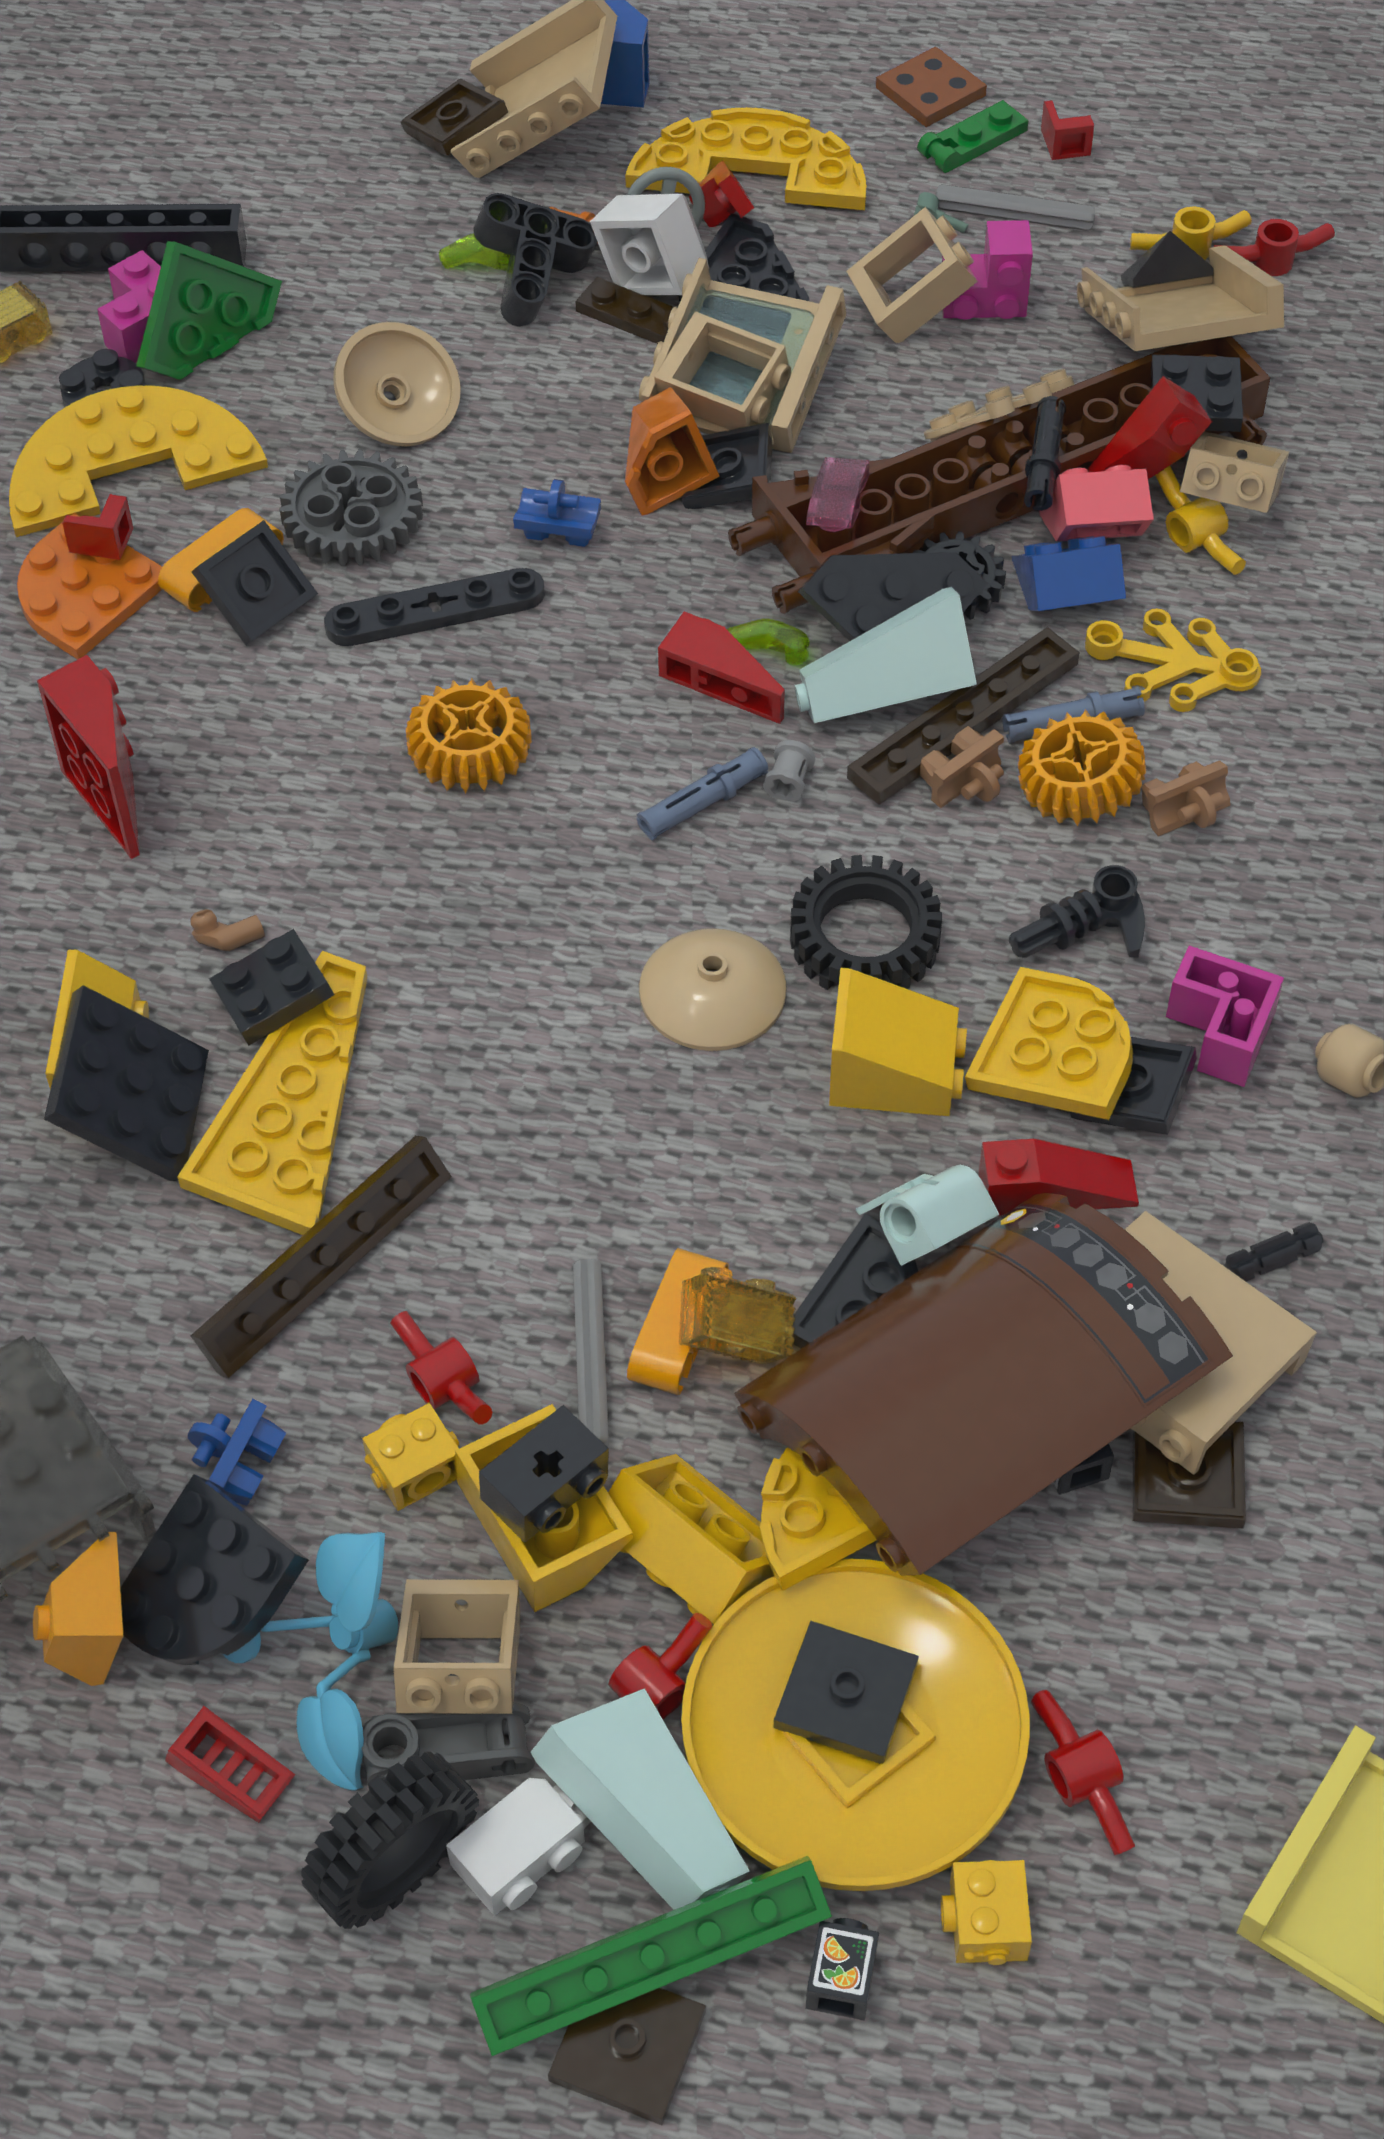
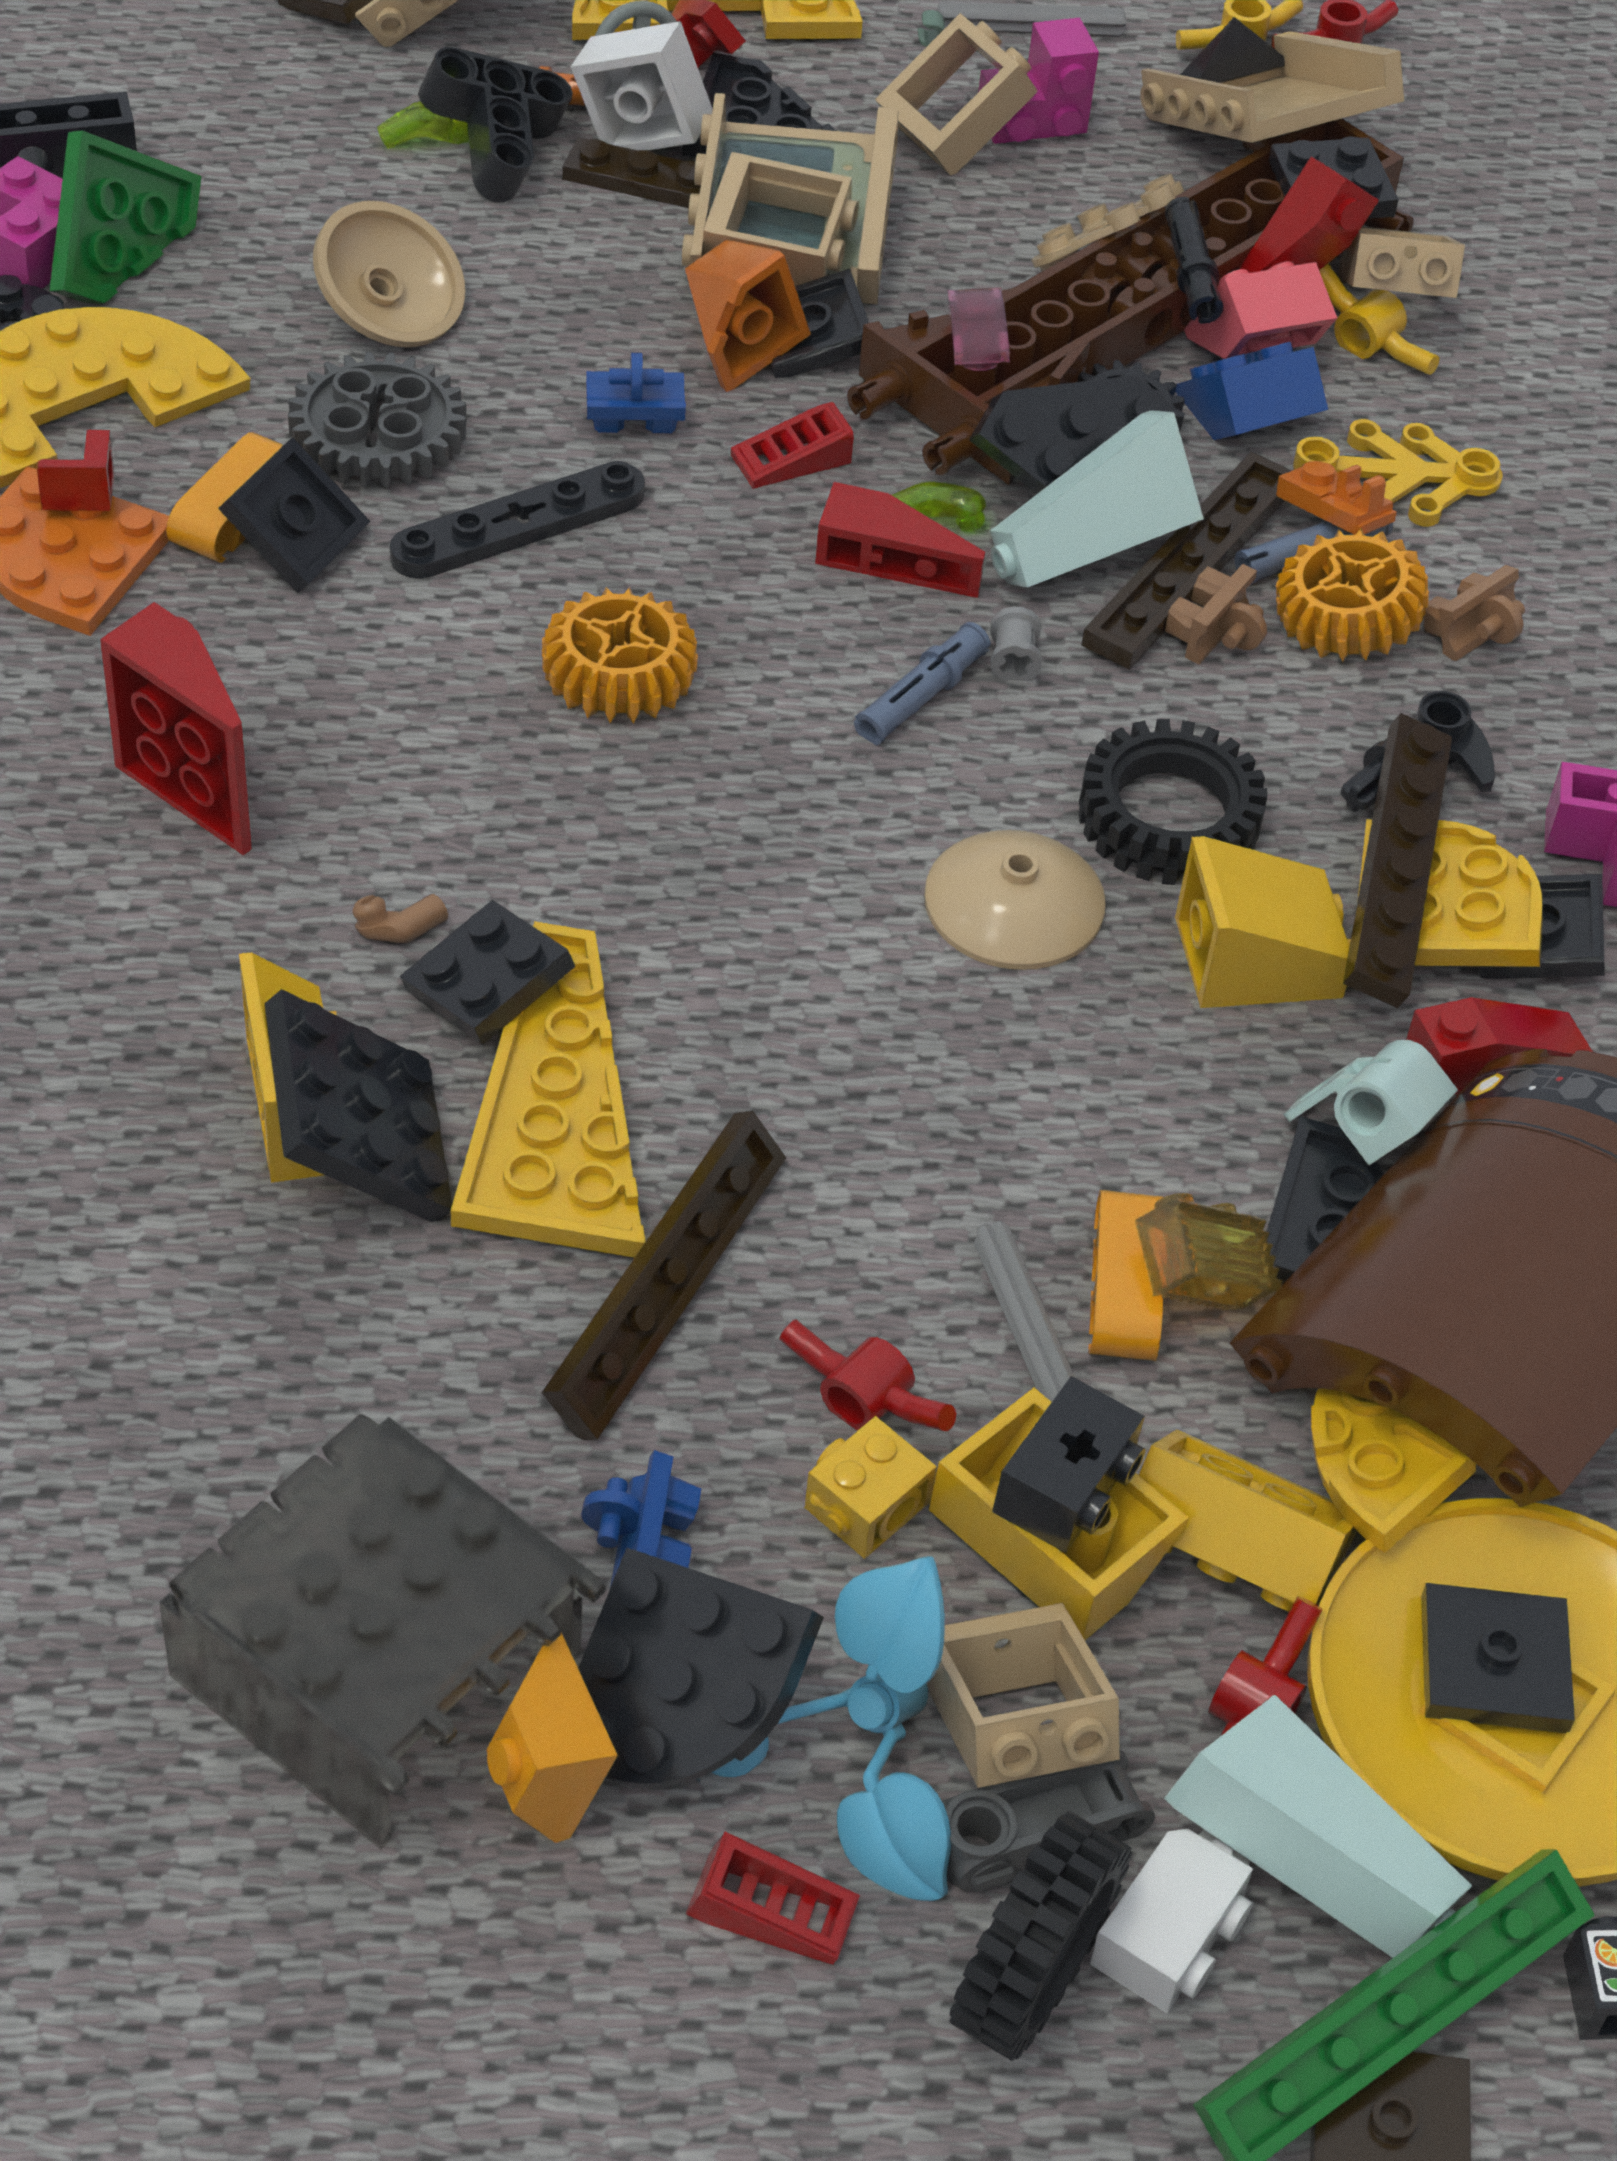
camera: 20 degrees left, 5 degrees down
none -> red slope [730,402,854,489]
none -> orange plate [1276,461,1397,535]
none -> dark brown plate [1343,713,1452,1009]

